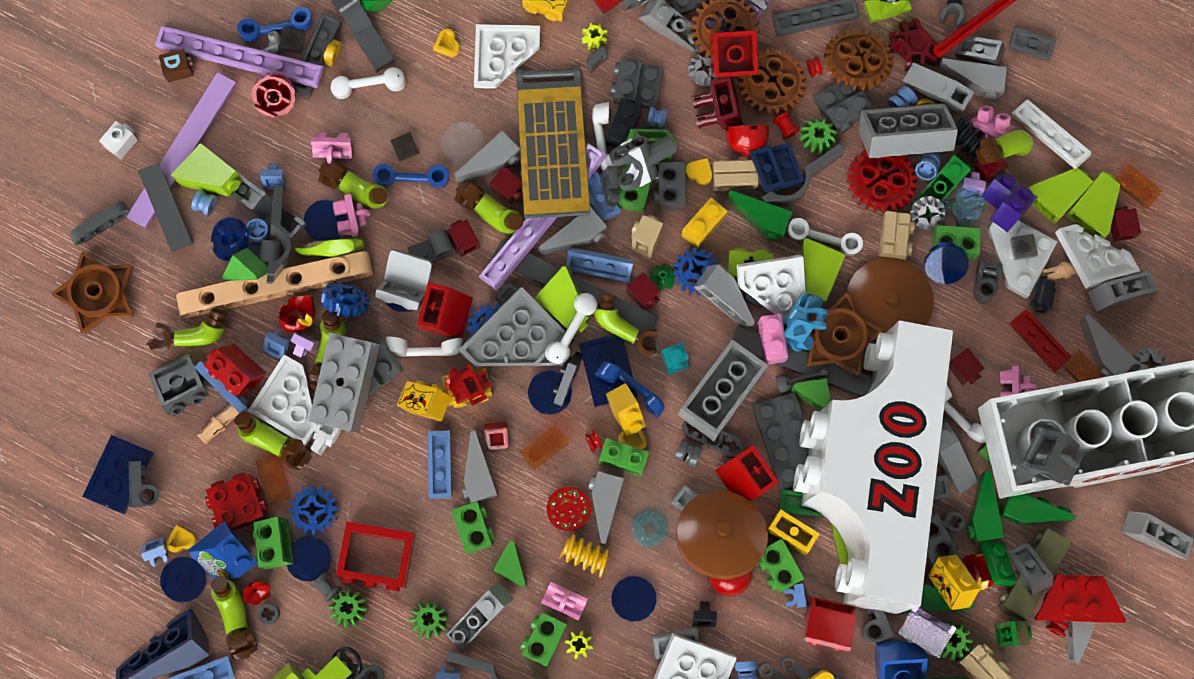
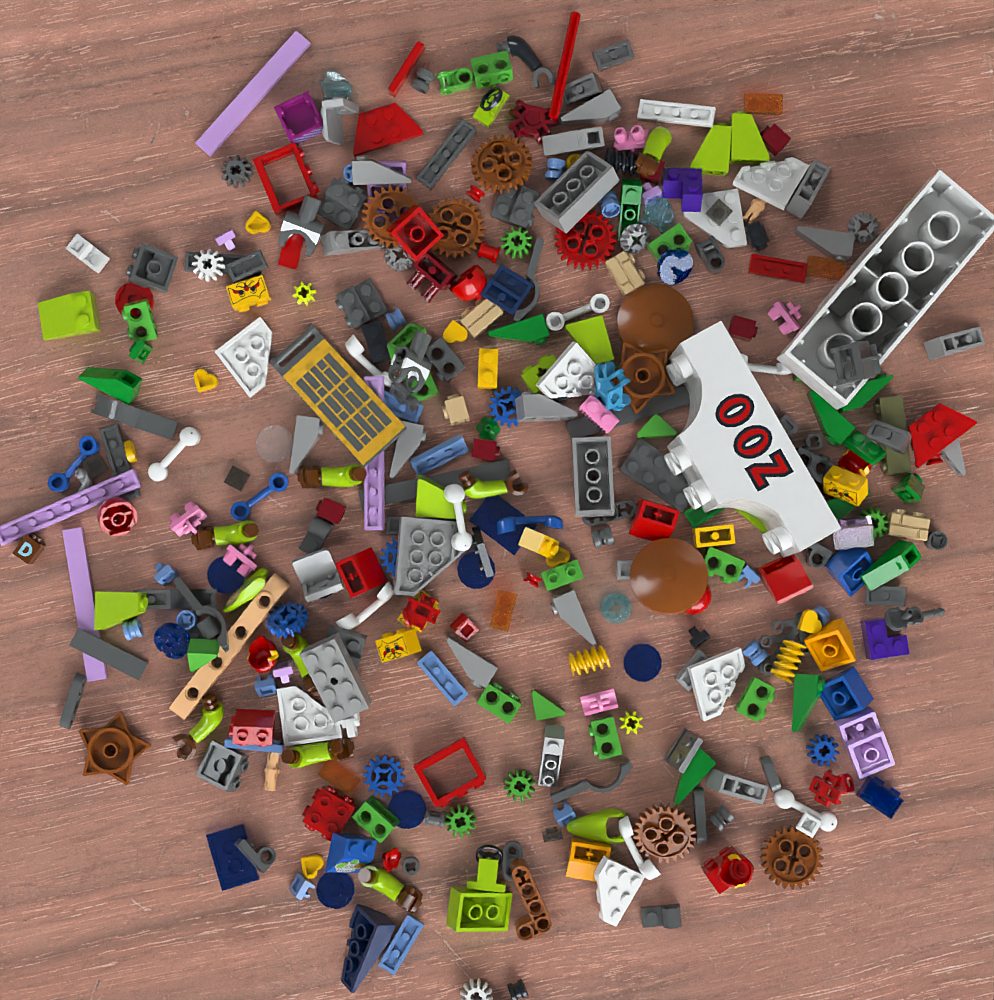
camera: 40 degrees left, 10 degrees up
white brick [99,121,138,160] -> none
dark red brick [490,167,523,205] -> none
red tile [546,487,591,532] -> none
dark grey tile [587,46,607,73] -> none
teal brick [660,342,689,376] -> none
dark grey hinge [775,368,830,393] -> none
light grey slope [938,422,979,494] -> none

